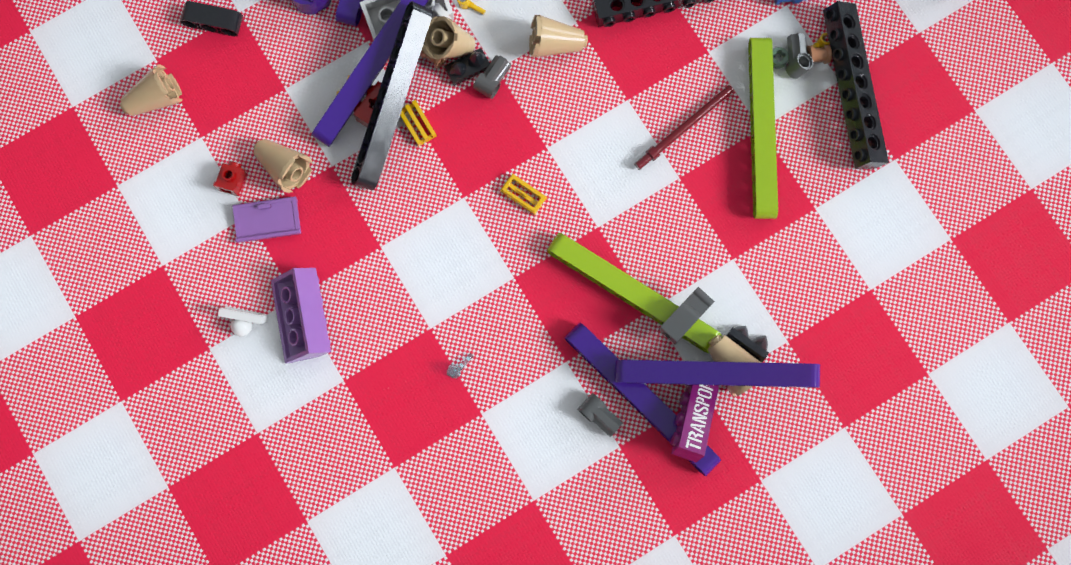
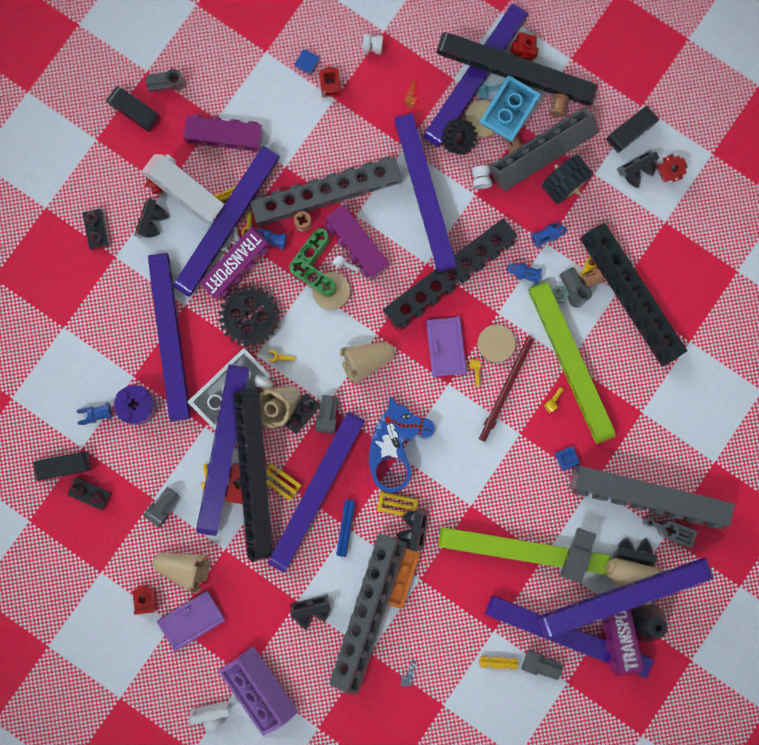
camera: 30 degrees left, 5 degrees up
tan cone [120,64,182,116] -> none
none -> black tile [67,477,112,510]
none -> dark grey piece [143,487,181,528]
none -> dark purple beam [268,411,365,573]
none -> black tile [290,595,331,630]
none -> dark grey brick [329,533,407,694]
none -> blue axle [336,499,355,557]
none -> blue animal [369,397,435,493]
none -> orange plate [388,548,420,609]
none -> black tile [396,509,428,552]
none -> medium lavender door [426,316,467,377]
none -> yellow hand [469,359,481,386]
none -> tan tile [477,325,515,363]
none -> yellow axle [479,656,518,670]
none -> blue piece [507,263,542,285]
none -> yellow hand [544,387,564,413]
none -> blue tile [554,446,580,471]
none -> dark grey brick [568,466,735,530]
none -> black cone [631,603,668,642]
none -> dark grey piece [642,518,698,548]

